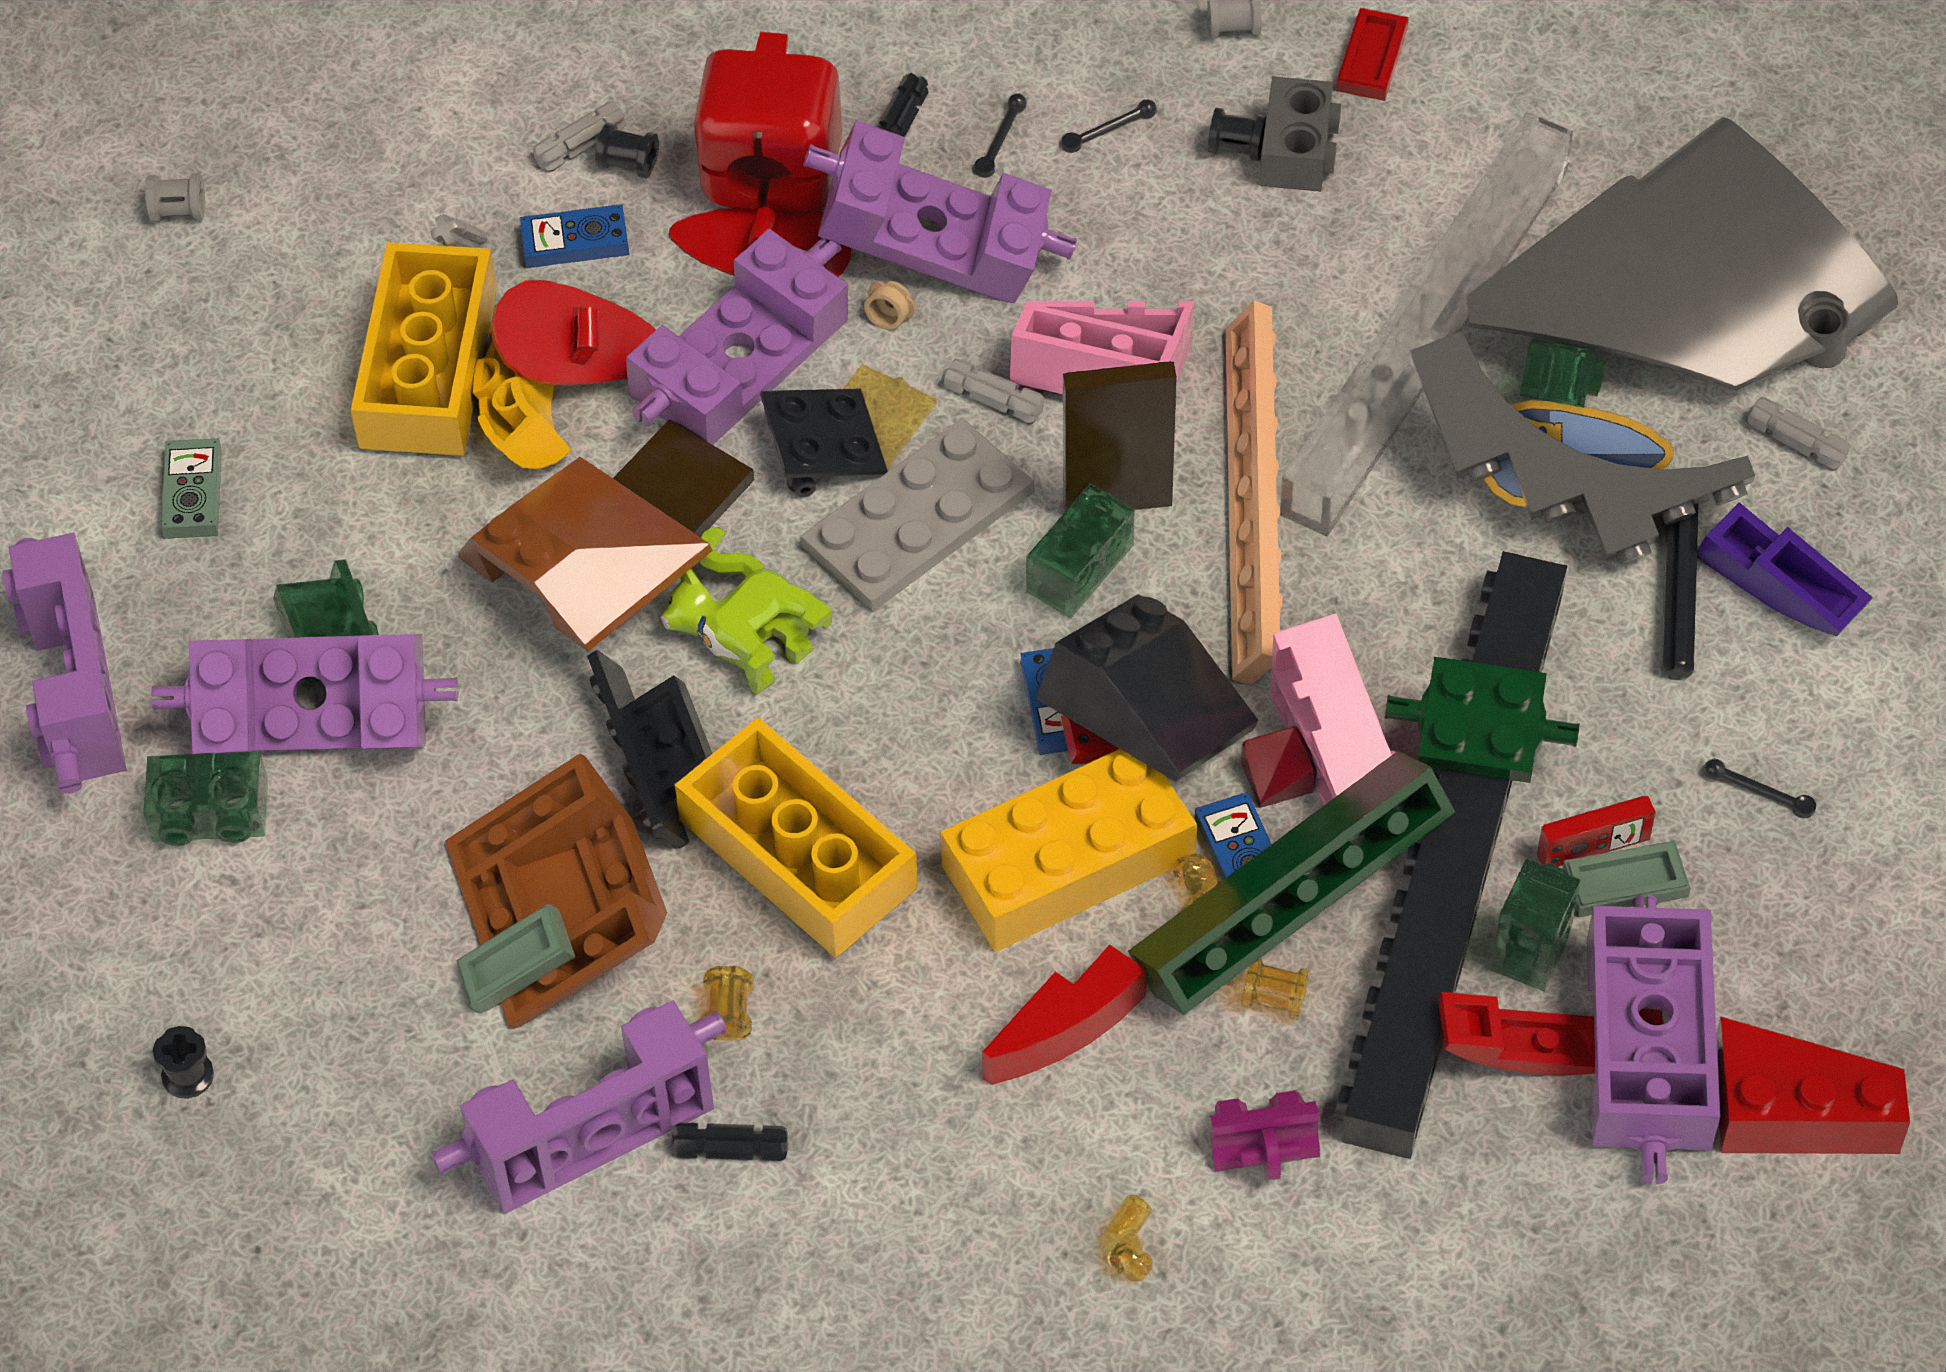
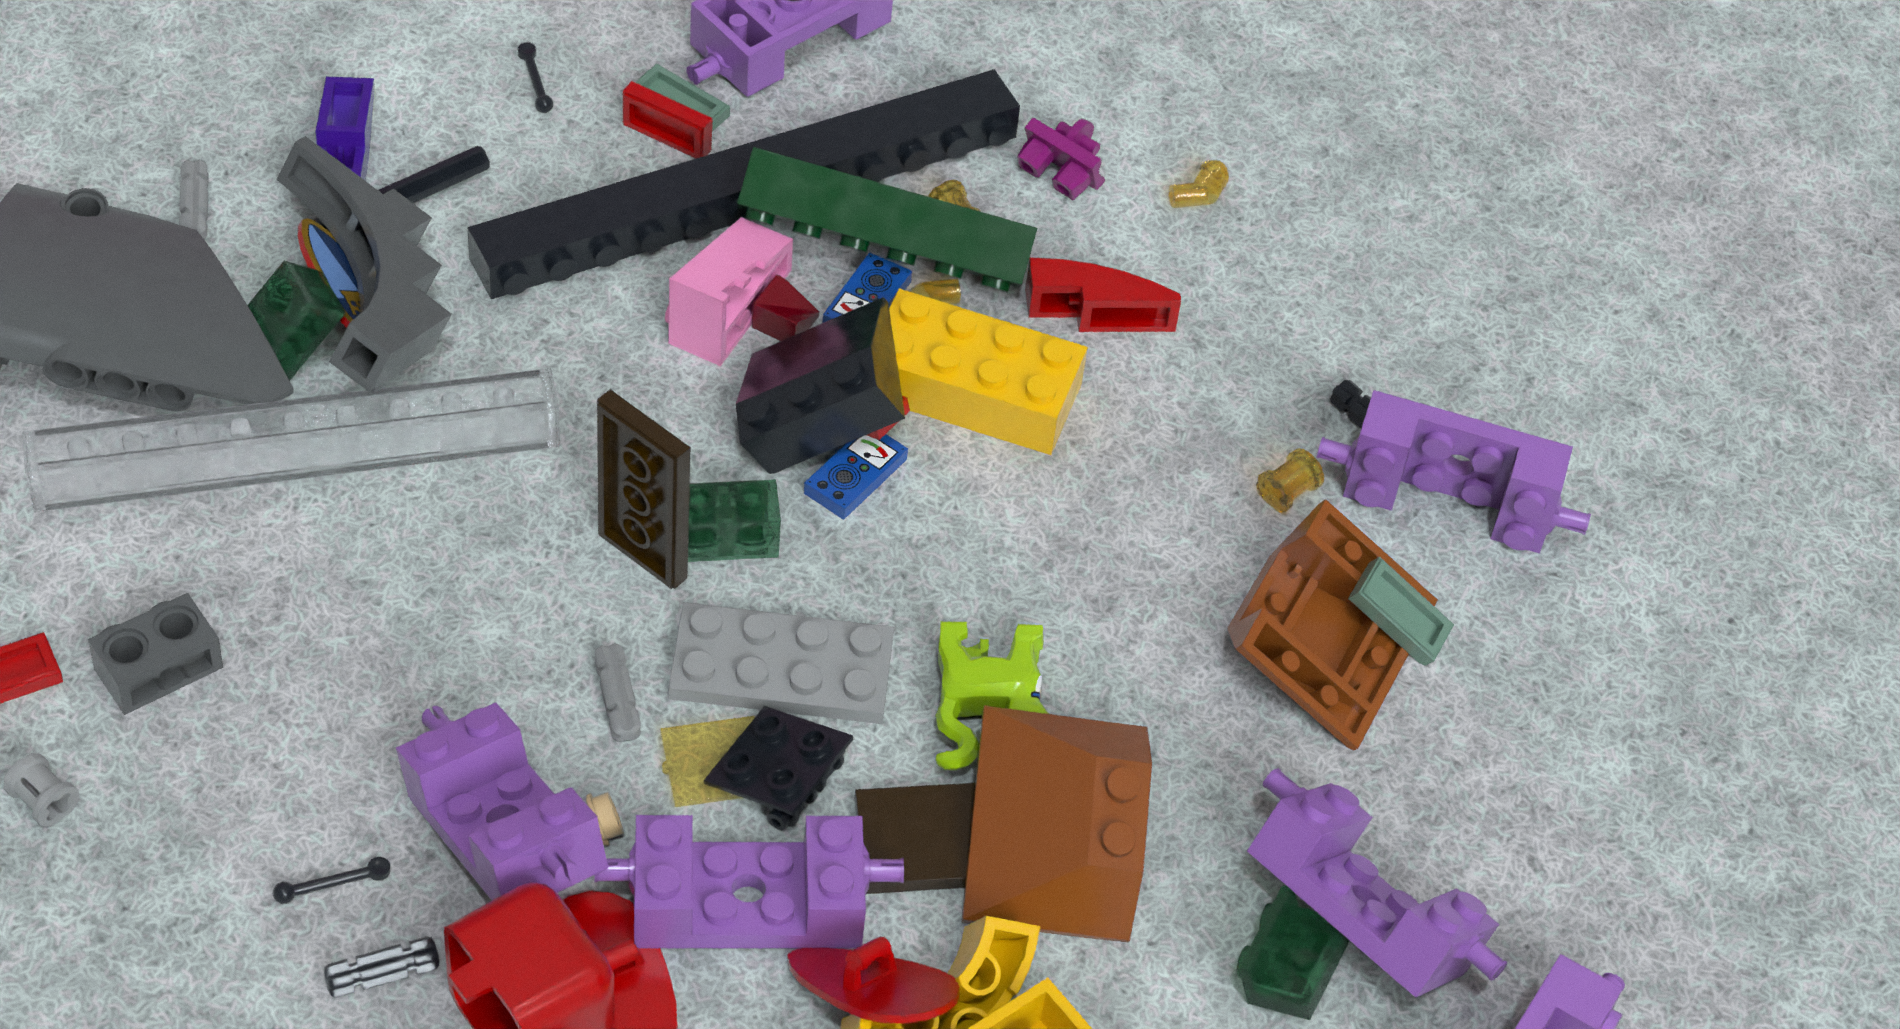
camera: 140 degrees left, 5 degrees down
clear green brick [143,751,268,846] -> none
black bush [153,1026,214,1099] -> none
black bracket [587,650,713,849] -> none
yellow brick [675,717,918,959] -> none
bright pink wedge [1010,301,1195,394] -> none
black hinge [1061,99,1157,153] -> none
black bush [1207,107,1267,161] -> none
light nougat plate [1226,300,1282,684] -> none
dark green plate [1384,656,1580,783] -> none
red slope [1438,992,1664,1076] -> none
clear green brick [1491,859,1581,992] -> none

